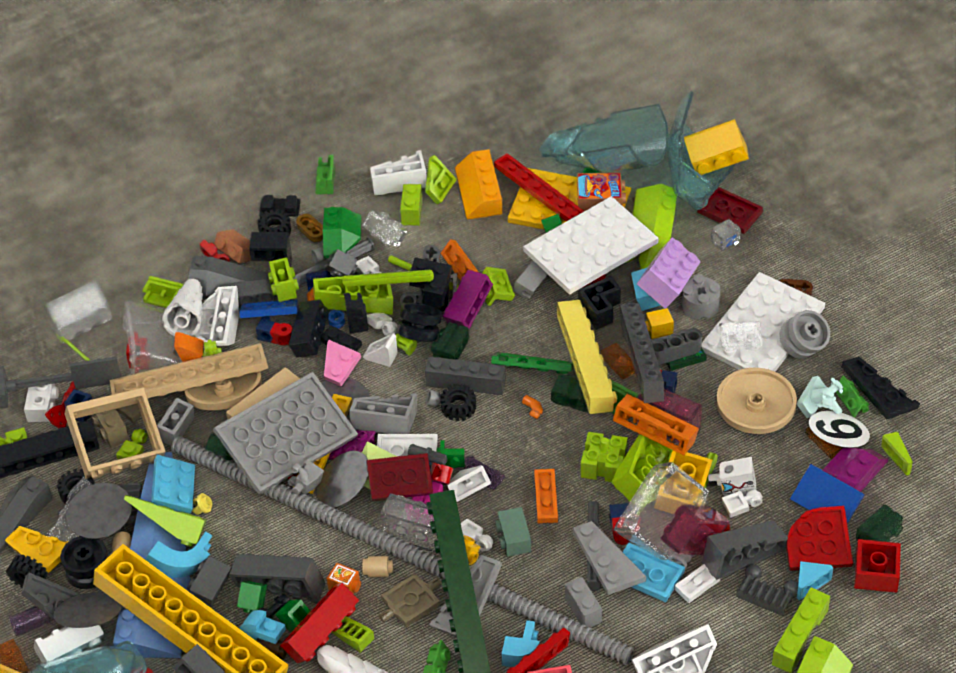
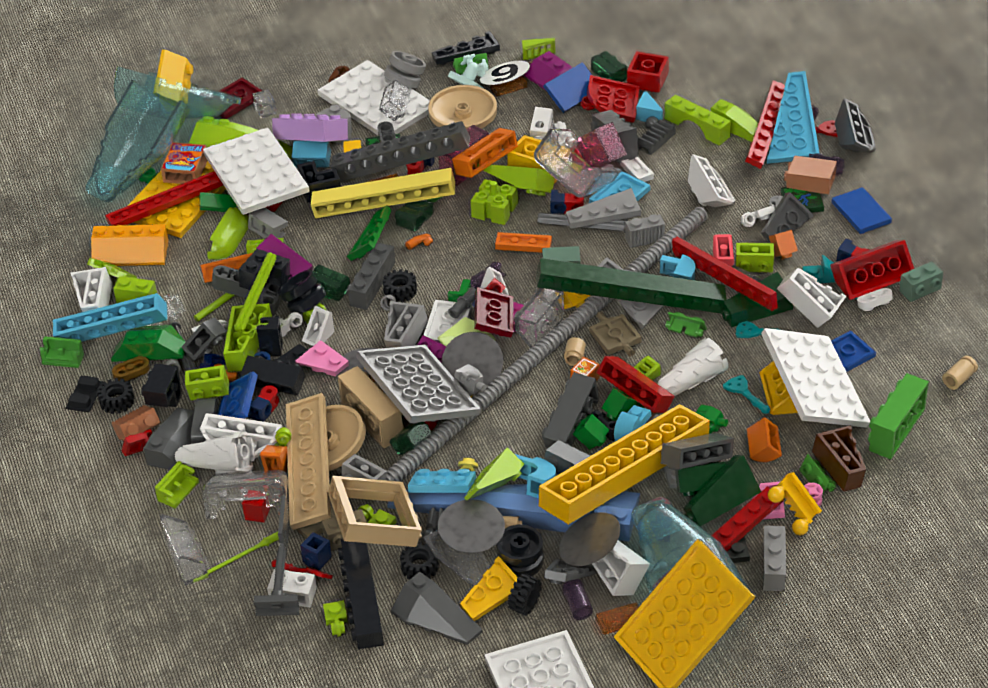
camera: 80 degrees left, 5 degrees down
none -> medium azure brick [53,293,167,342]
none -> lime brick [207,207,249,260]

